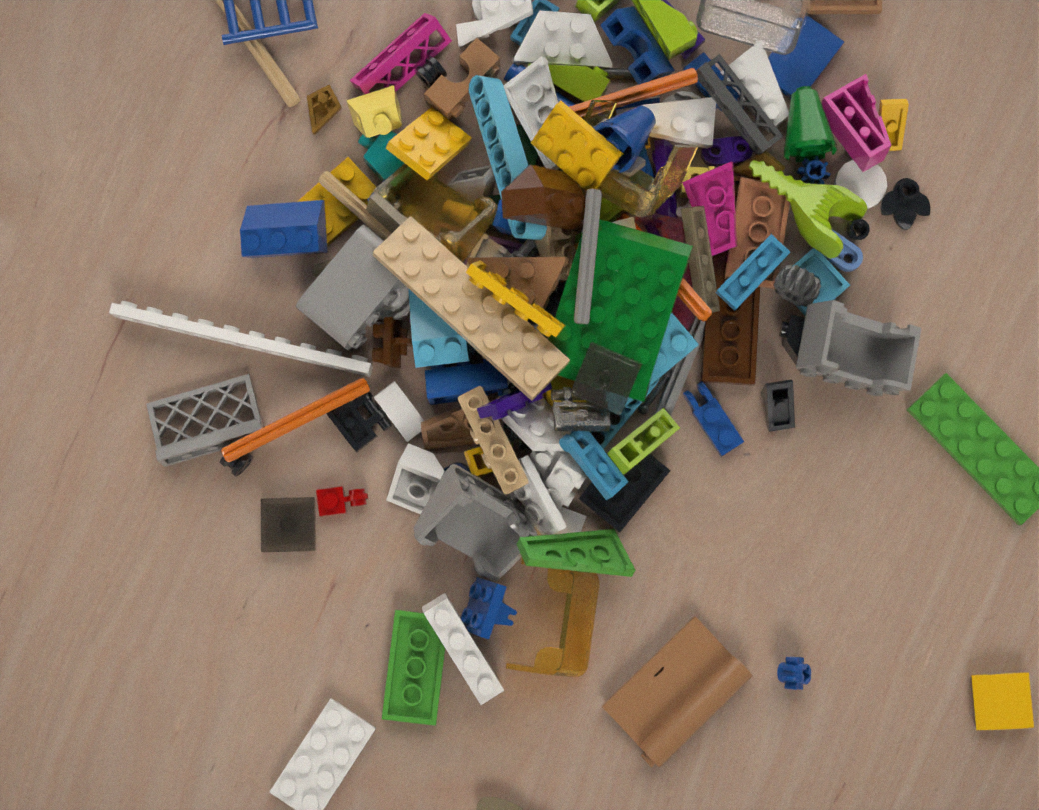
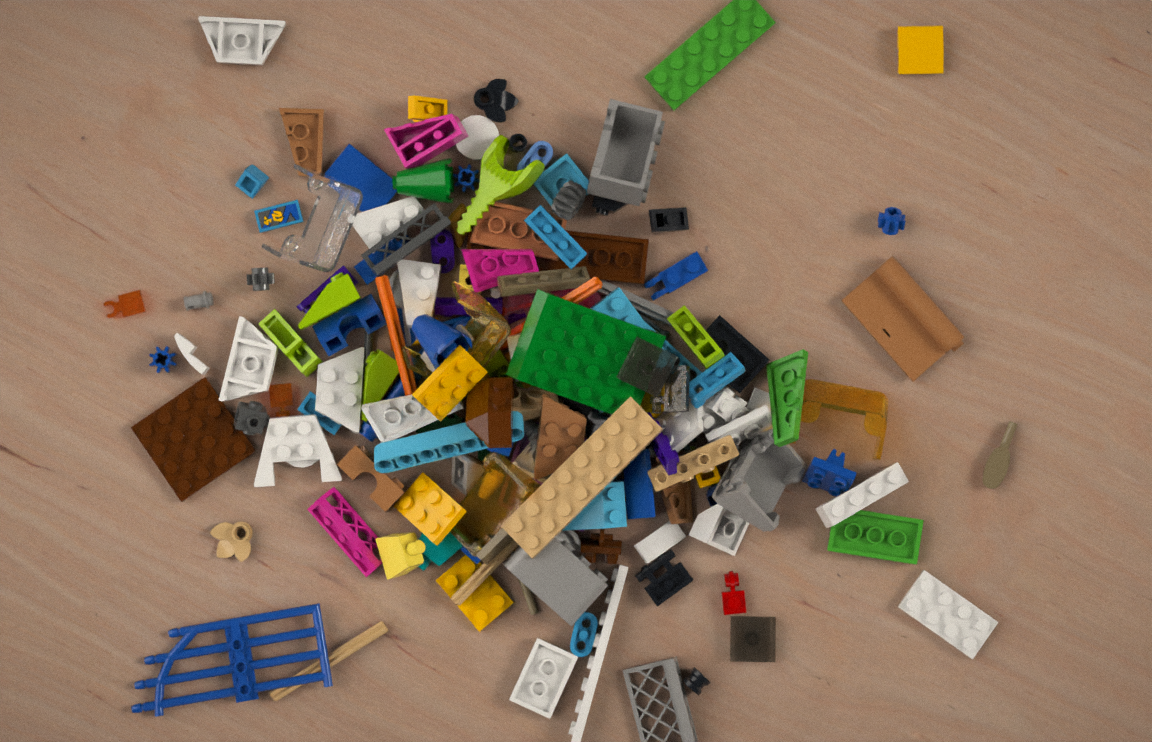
camera: 80 degrees left, 5 degrees up
orange axle [221,378,370,462] -> none
blue slope [240,200,328,258] -> none
pearl gold piece [307,84,342,135] -> none
black wheel [415,56,447,88] -> none
yellow wing [465,260,565,337] -> none
light grey axle [574,189,602,324] -> none
none -> white plate [509,638,578,719]
none -> dark azure plate [570,612,598,657]

